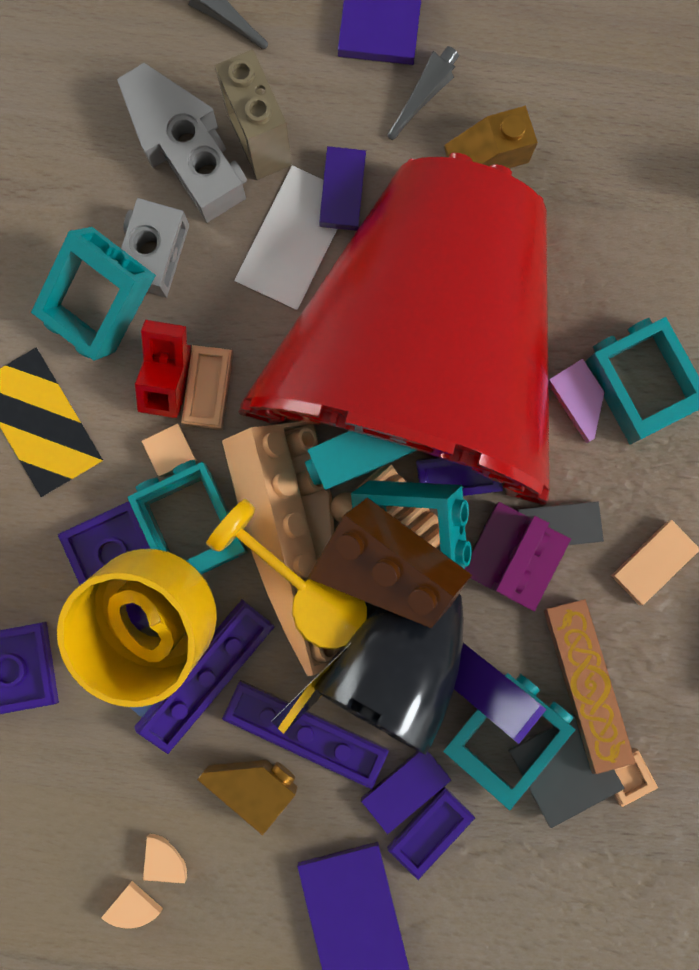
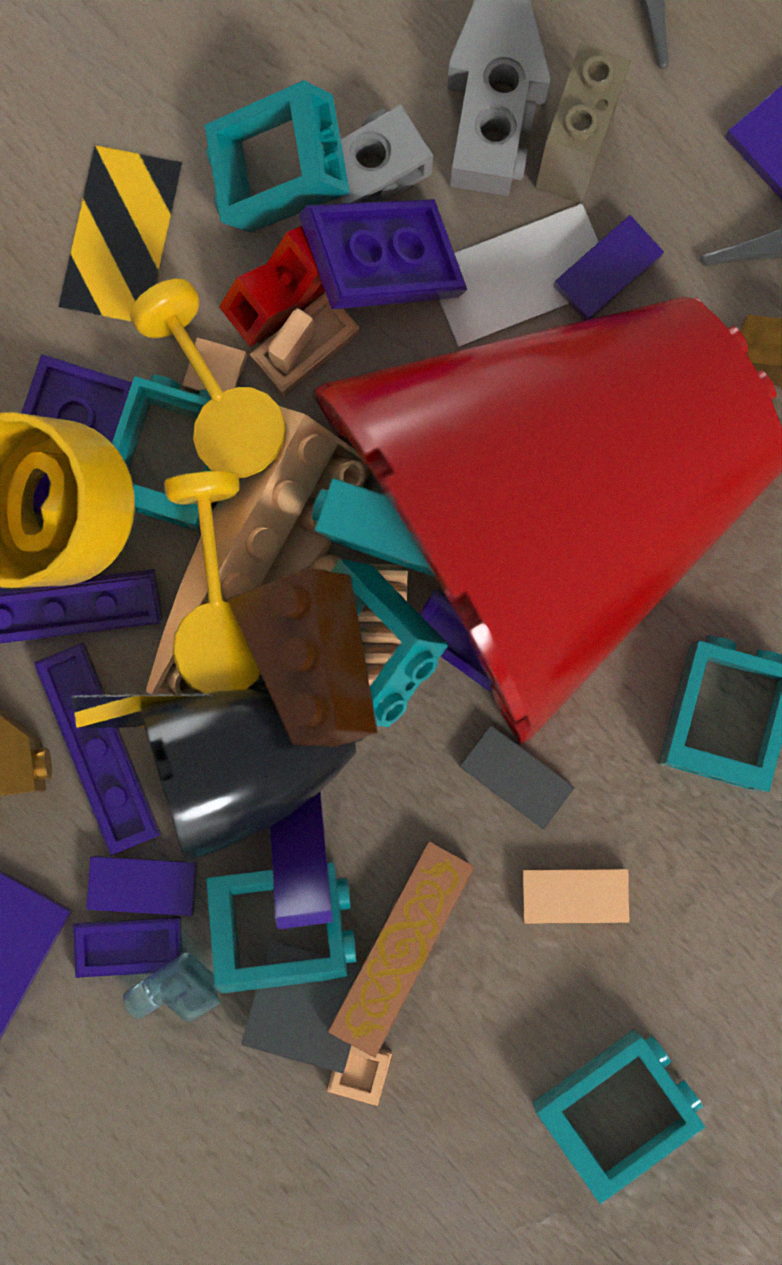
camera: 45 degrees right, 0 degrees up
magenta bracket [465,502,571,612] -> none
lavender tile [548,359,604,443] -> none
none -> clear light blue piece [123,953,222,1023]
none -> yellow piece [130,278,286,478]
none -> light nougat tile [268,308,315,374]
none -> dark purple tile [299,199,468,309]

